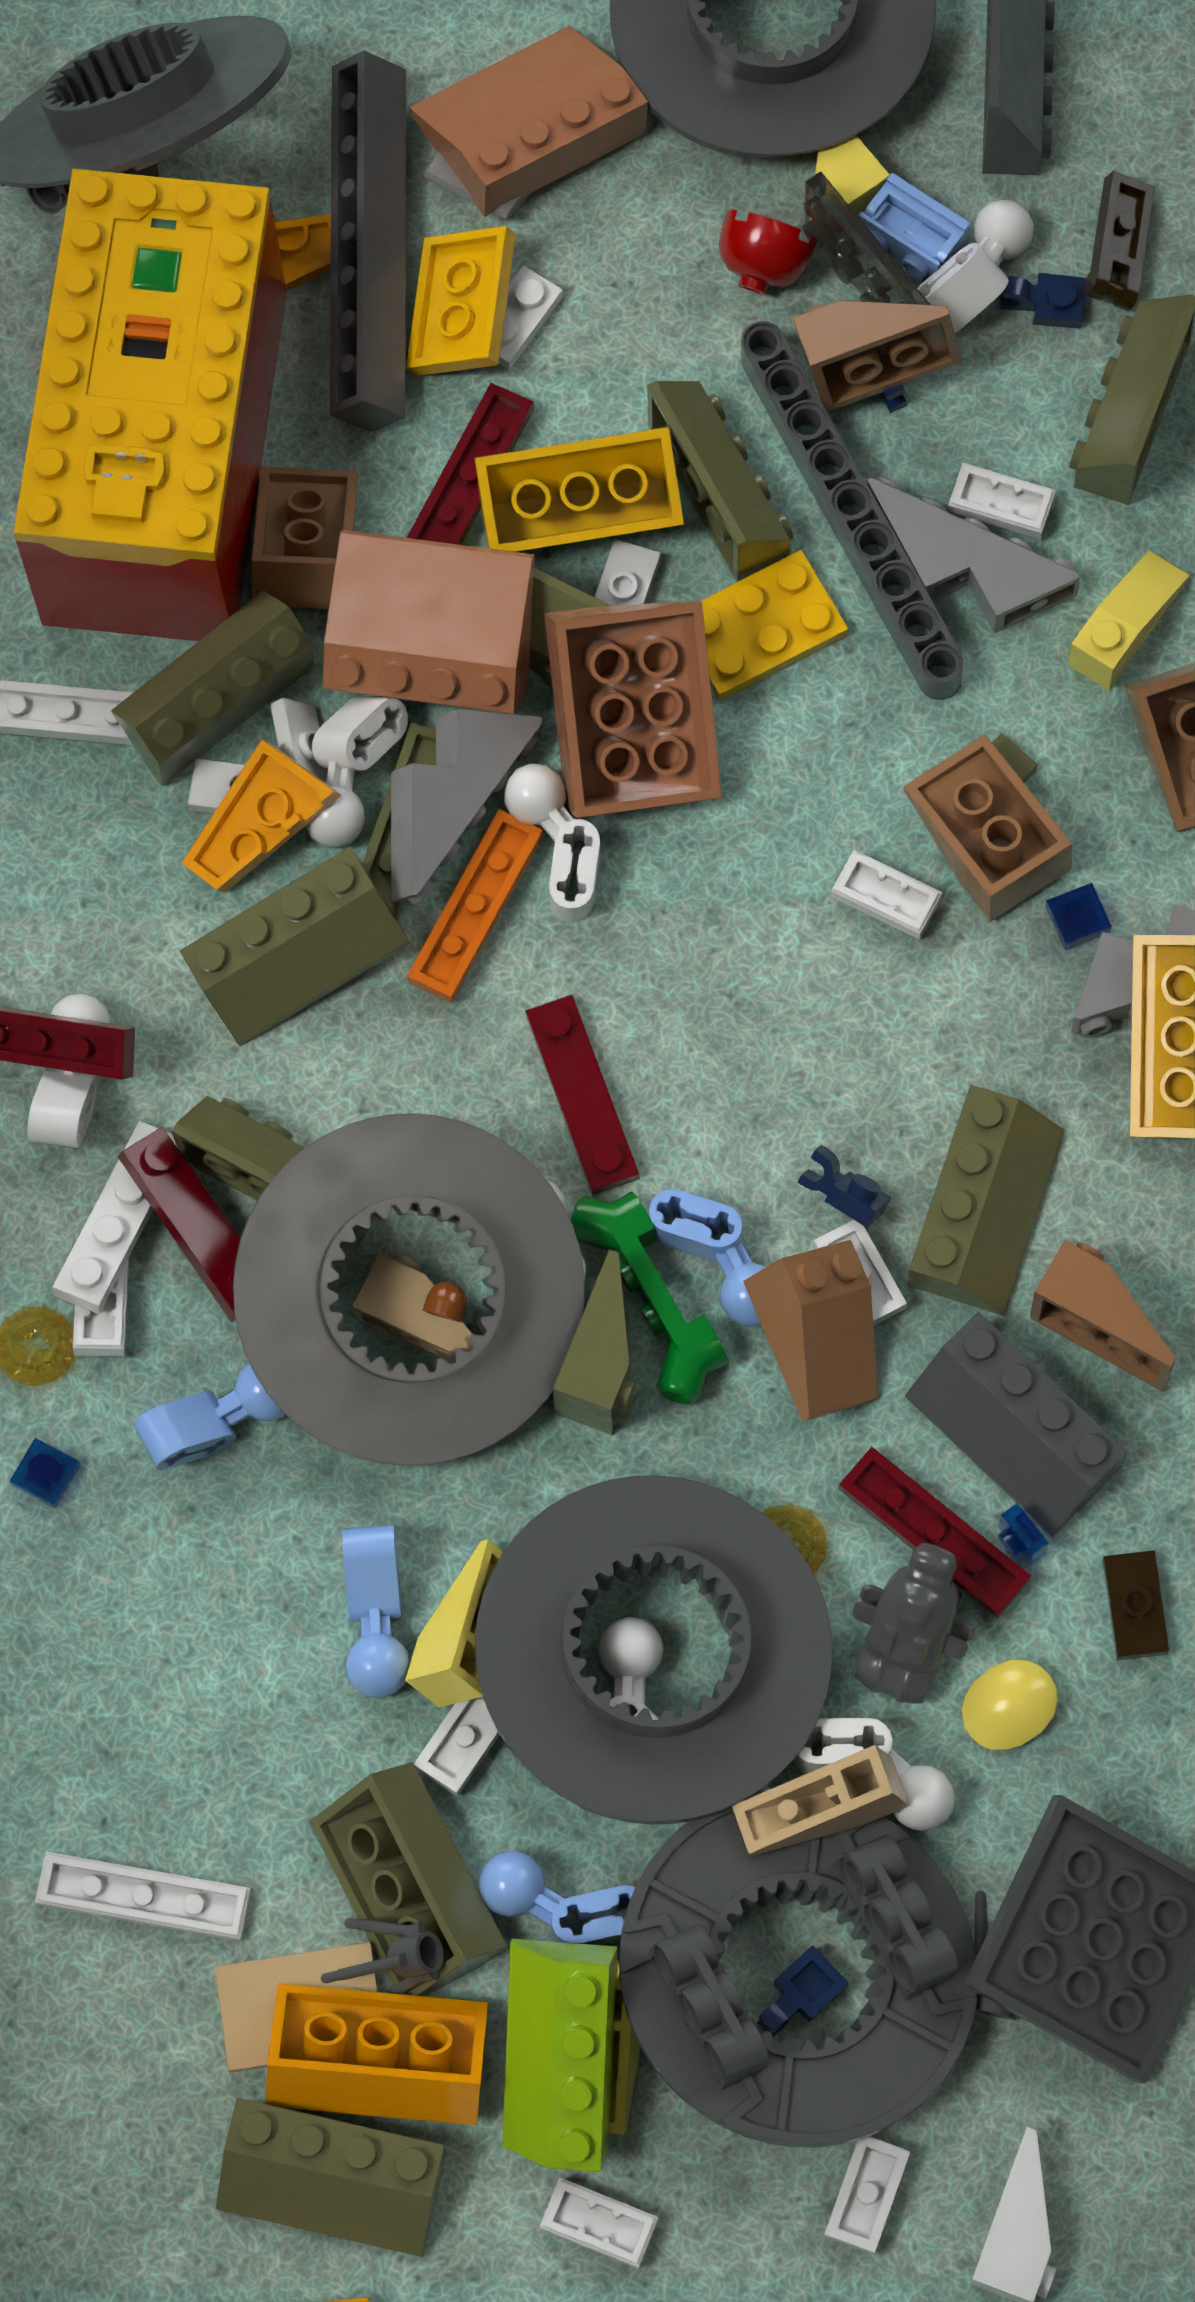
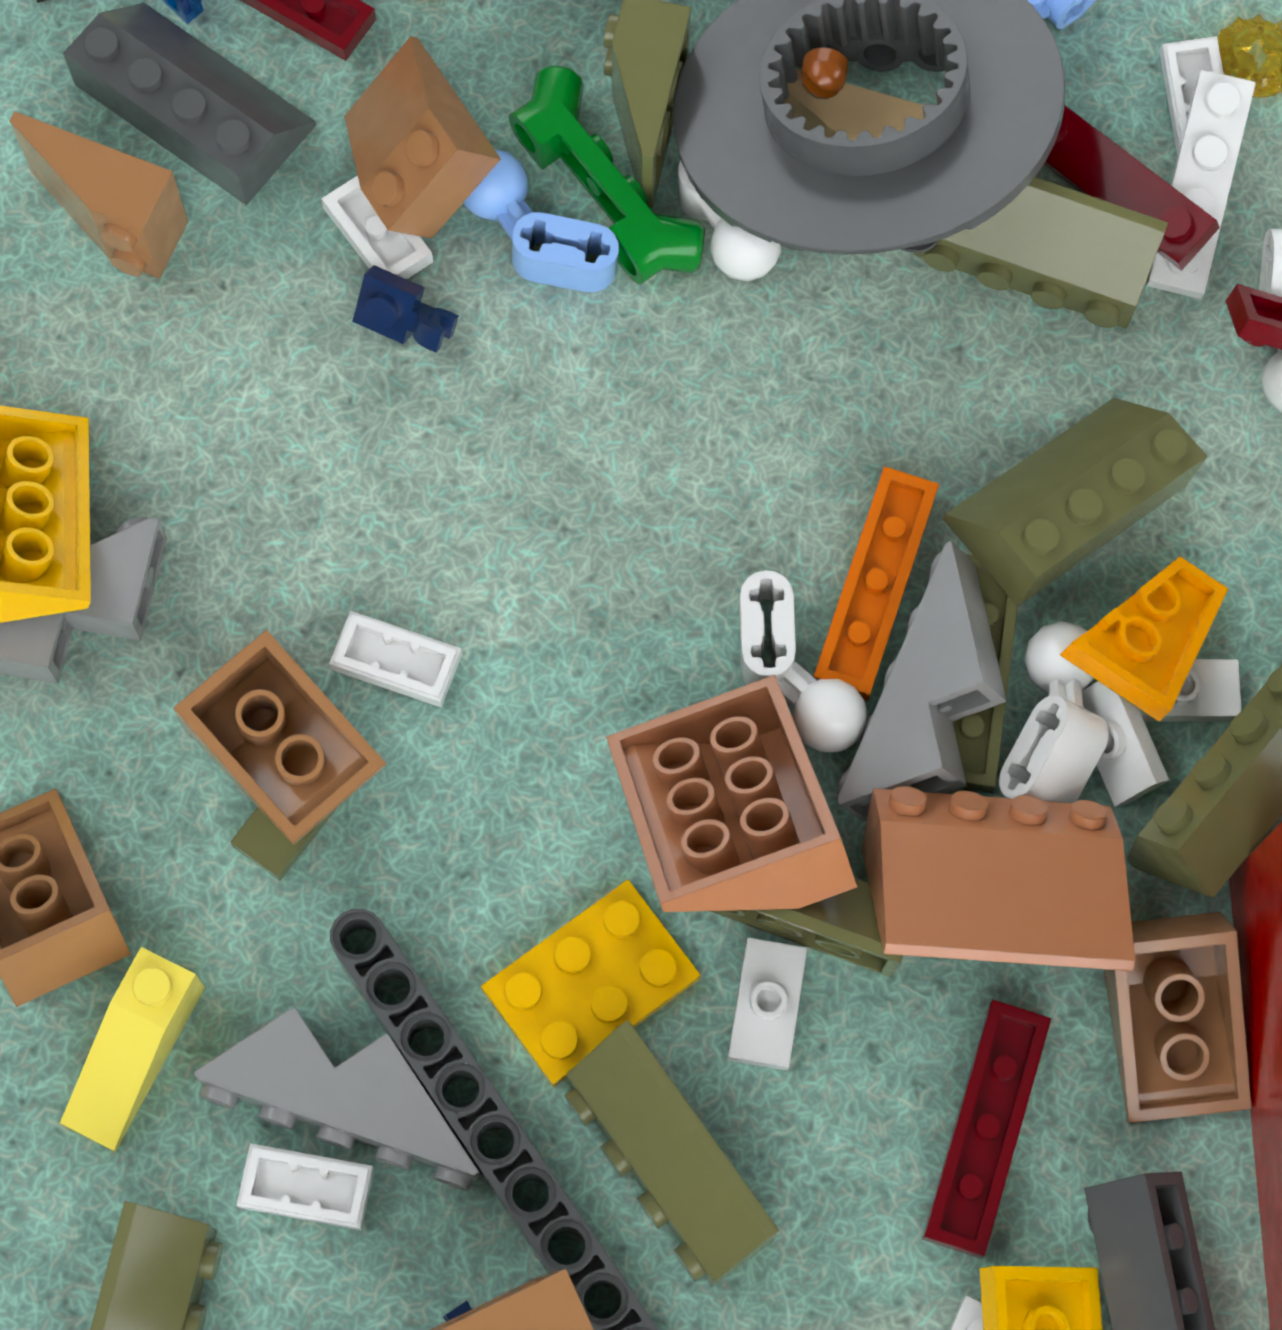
camera: 165 degrees right, 0 degrees up
yellow slope [475,427,684,552] -> none
dark red plate [525,995,640,1196] -> none
olive slope [907,1084,1064,1316] -> none
clear blue plate [1045,883,1112,950] -> none

